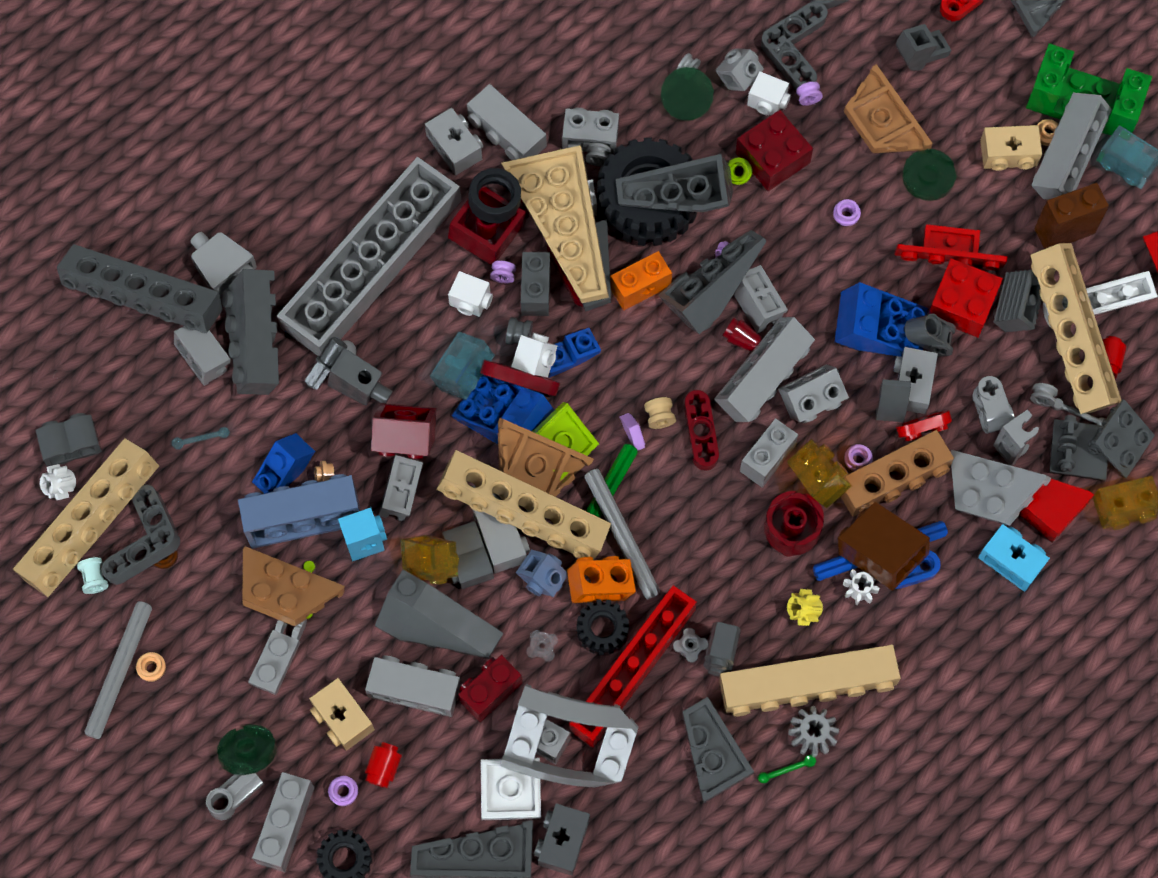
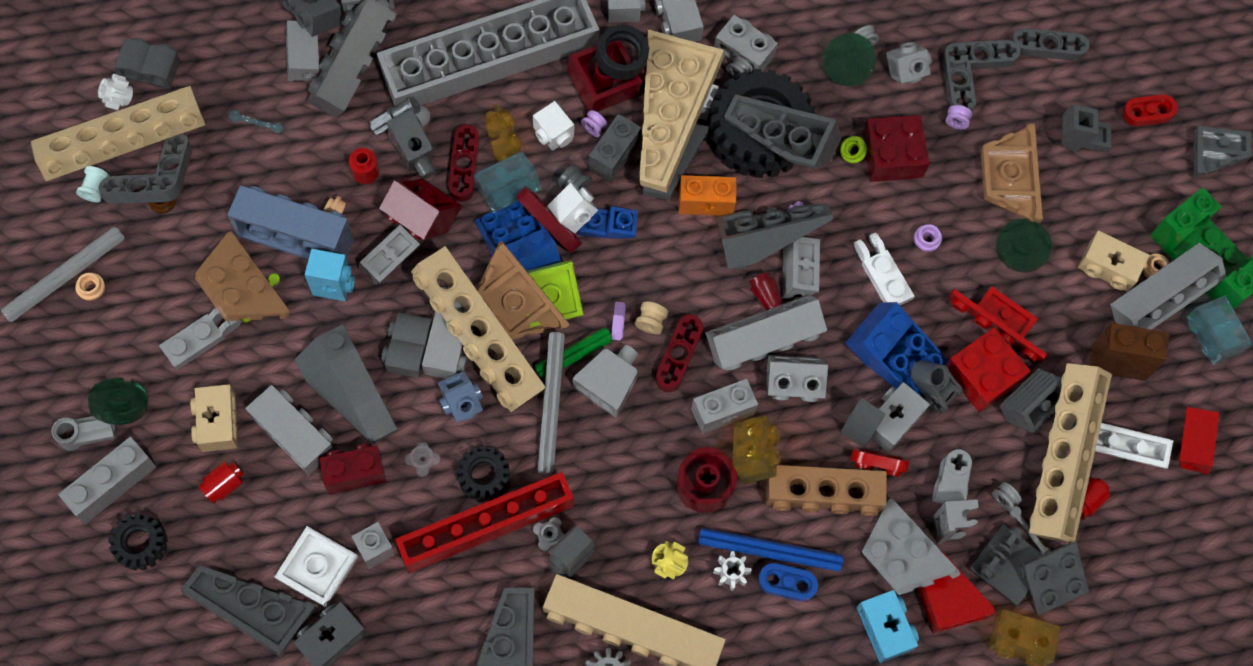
camera: 25 degrees right, 0 degrees up
blue slope [252,433,315,494] -> none
lavender plate [328,776,358,806] -> none
clear yellow brick [400,535,459,584] -> none
light grey wedge [501,684,639,787] -> none
orange brick [567,556,636,603] -> none
white brick [747,71,791,115] -> none
reddish brown brick [838,502,930,591] -> none
lavender plate [844,444,873,471] -> none
none -> red brick [349,148,379,184]
none -> dark red beam [448,124,480,202]
none -> clear yellow hinge [484,104,522,164]
none -> light grey torso [573,345,638,418]
none -> white hinge [854,233,914,305]

